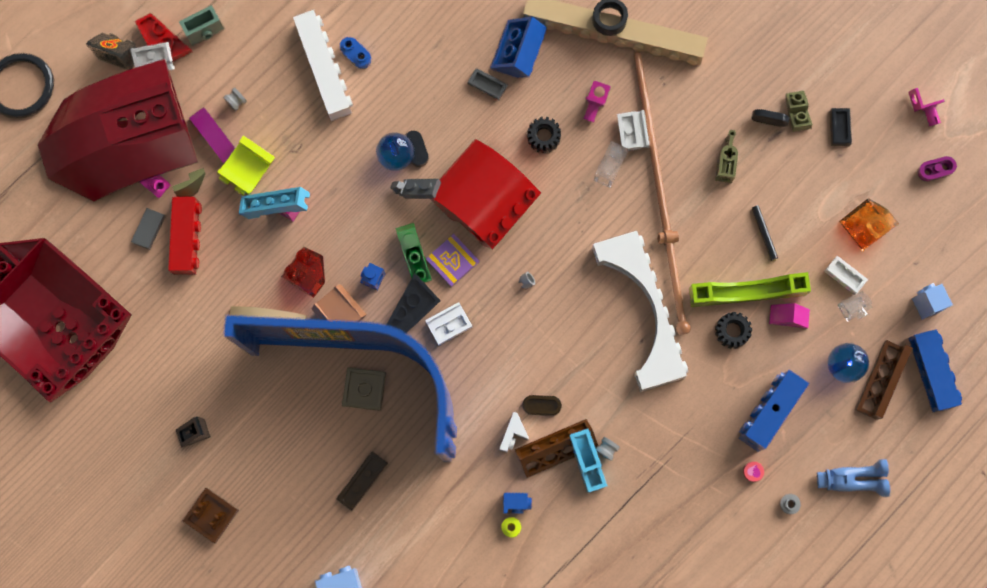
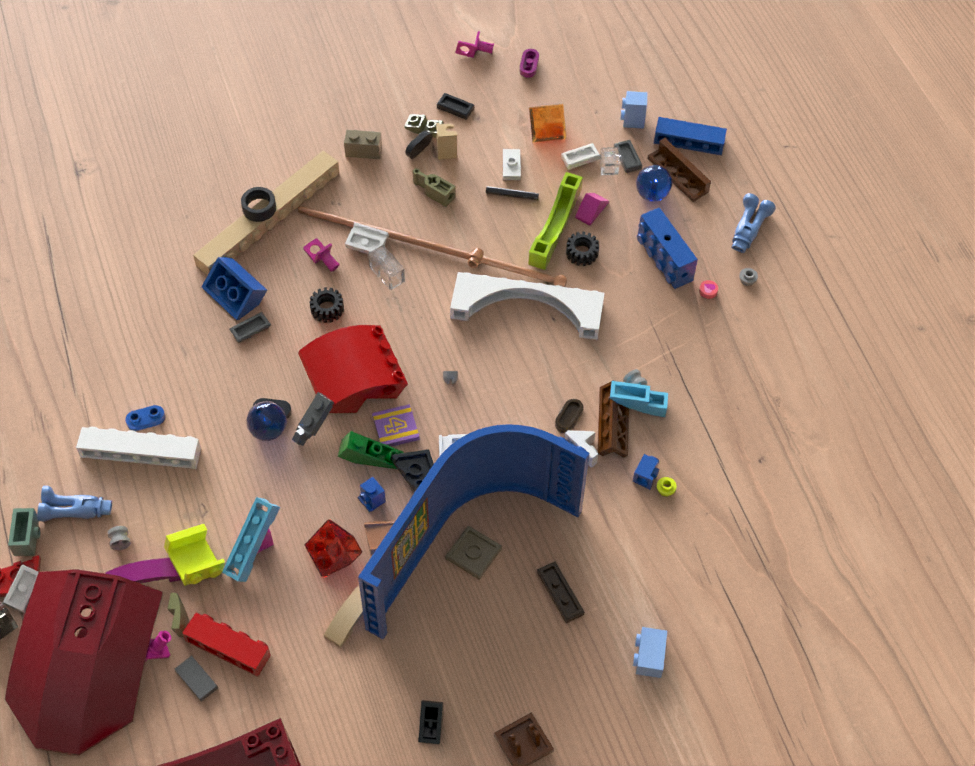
camera: 70 degrees left, 20 degrees down
none -> medium blue piece [37,486,112,522]
none -> dark tan brick [344,130,382,159]
none -> tan hinge [436,123,457,160]
none -> white plate [503,149,521,180]
none -> dark grey tile [613,140,642,173]

